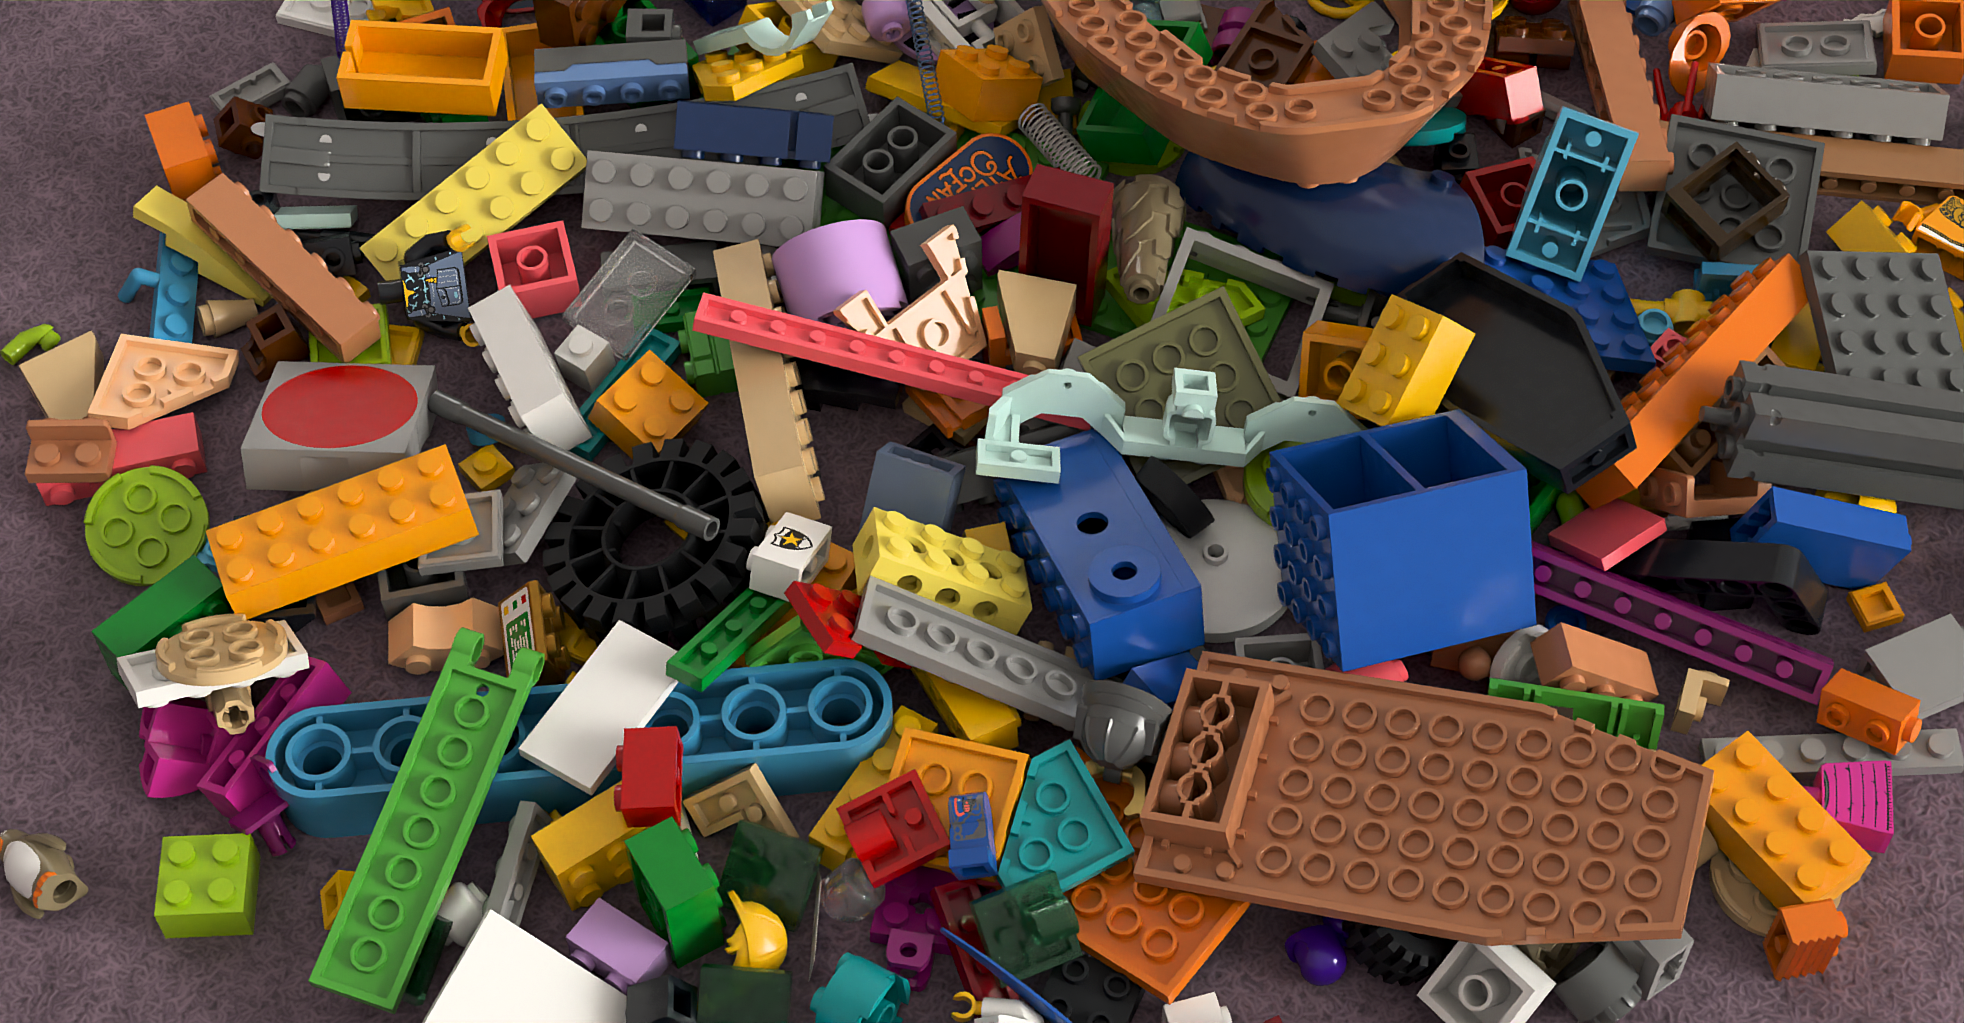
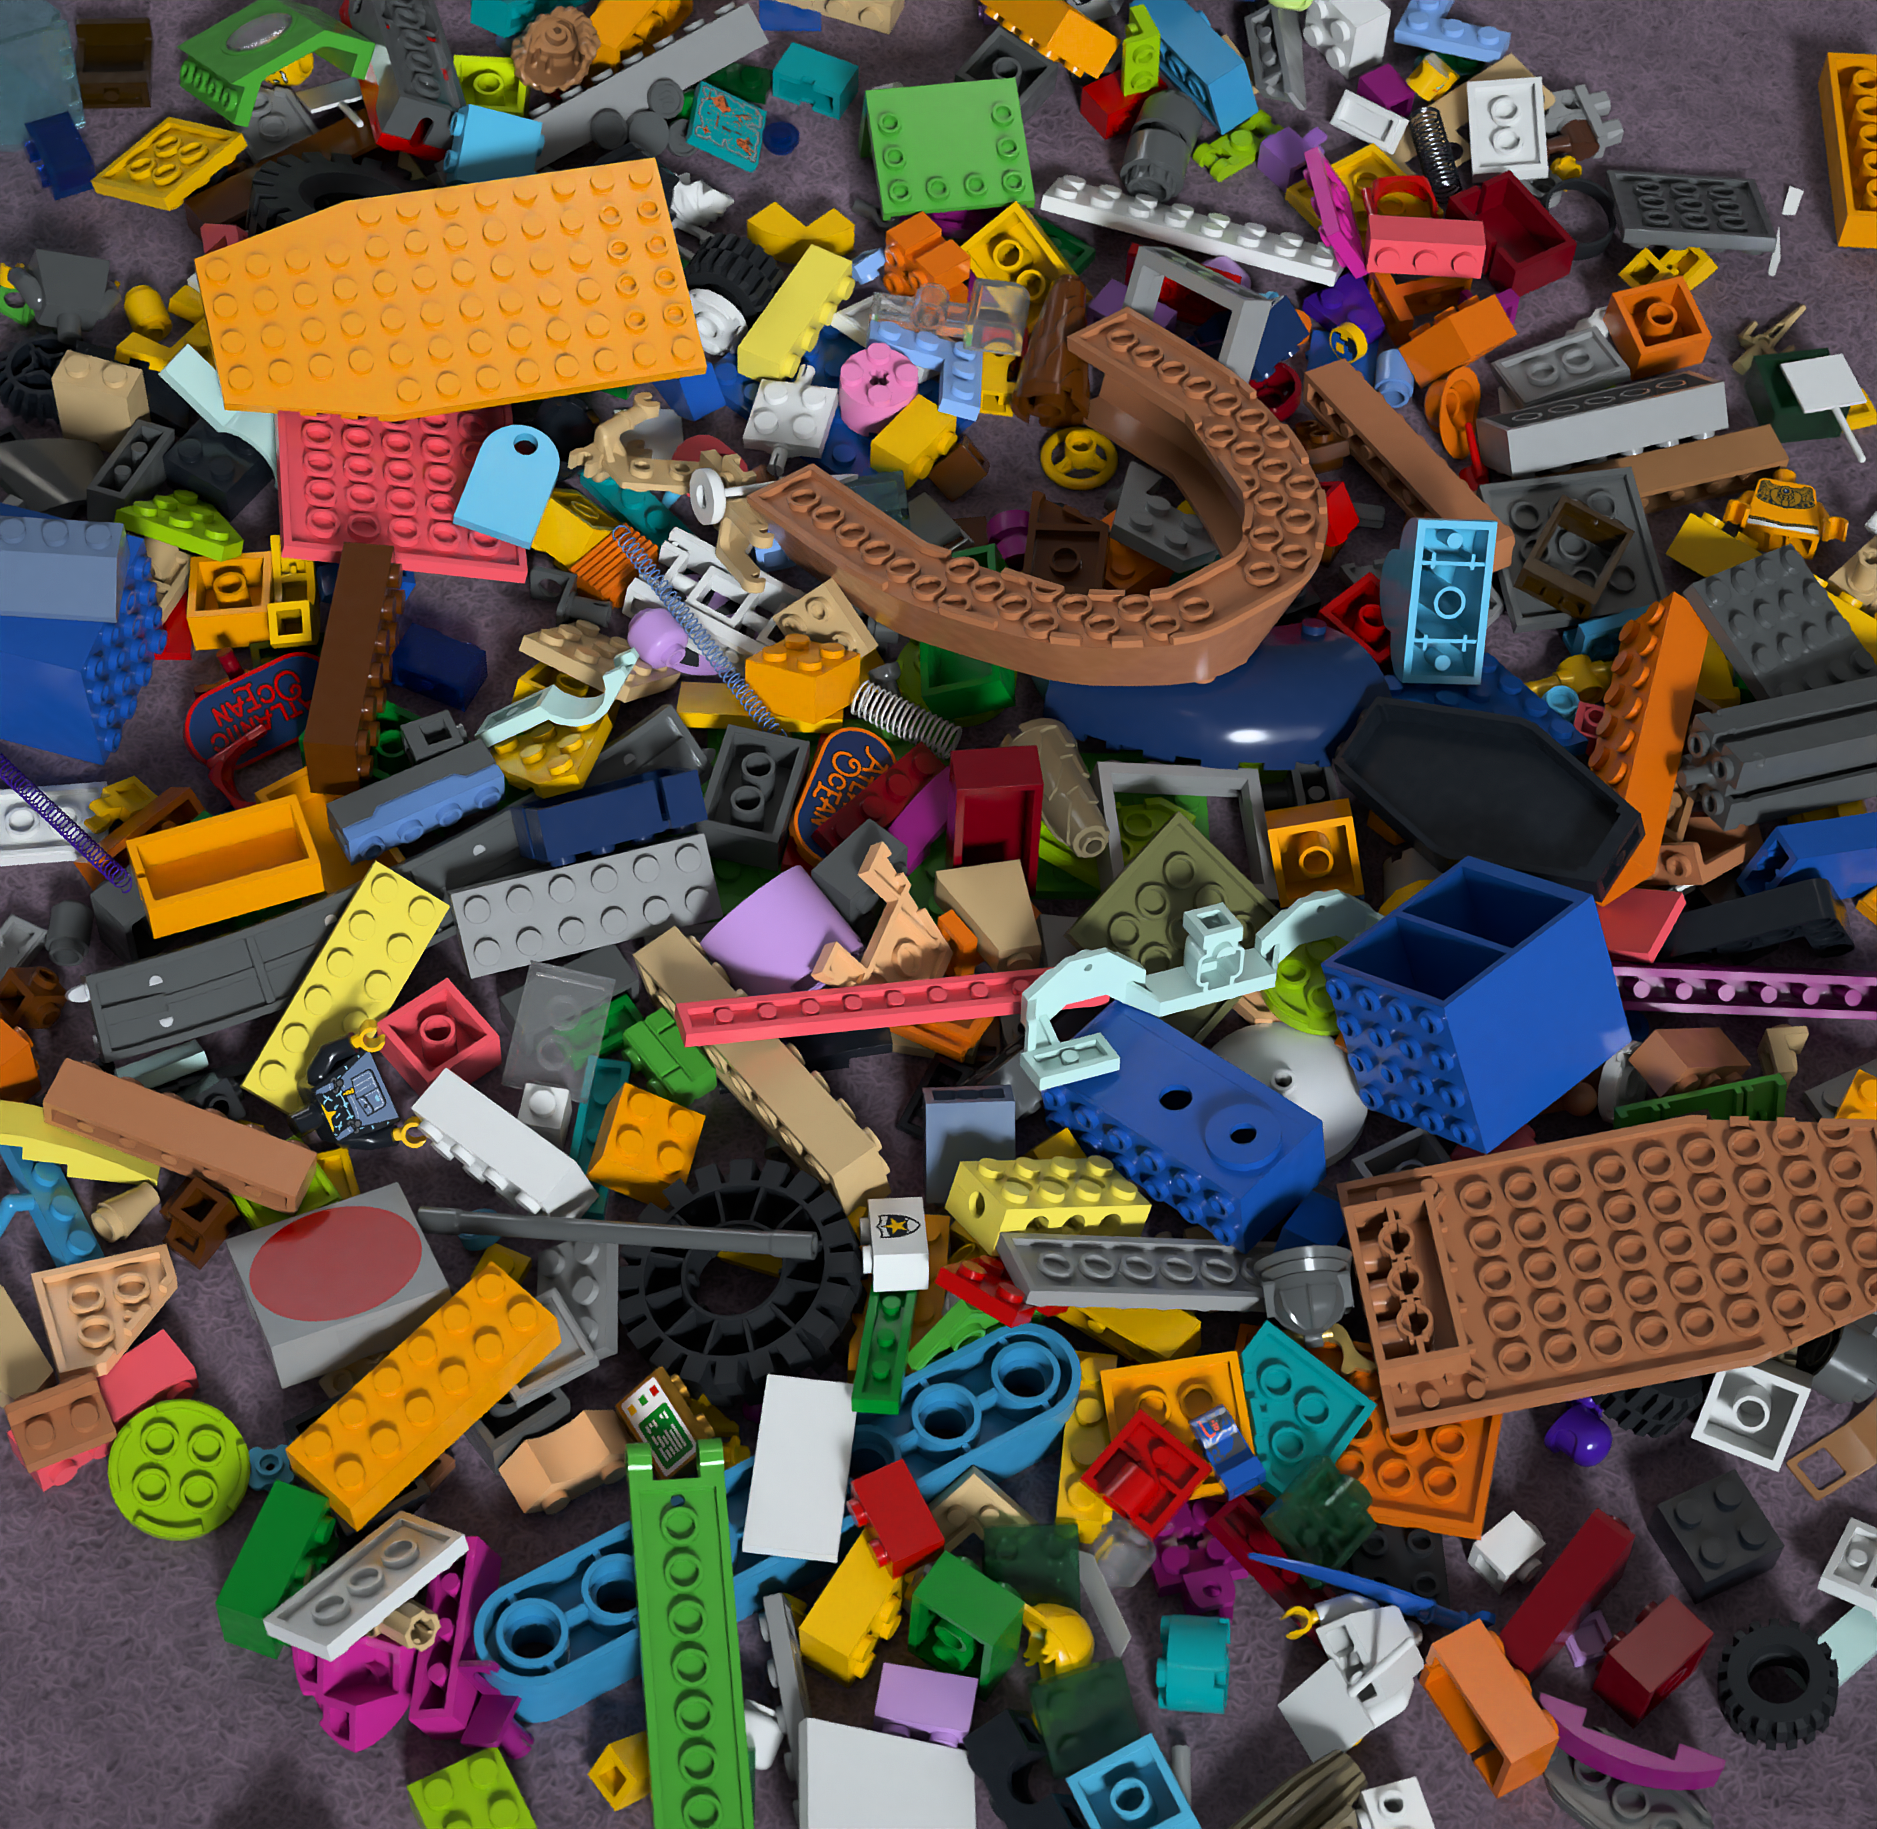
camera: 30 degrees left, 0 degrees up
tan tile [155,613,288,686] -> none
black tyre [1135,456,1215,539] -> none
yellow brick [1336,294,1475,427] -> none

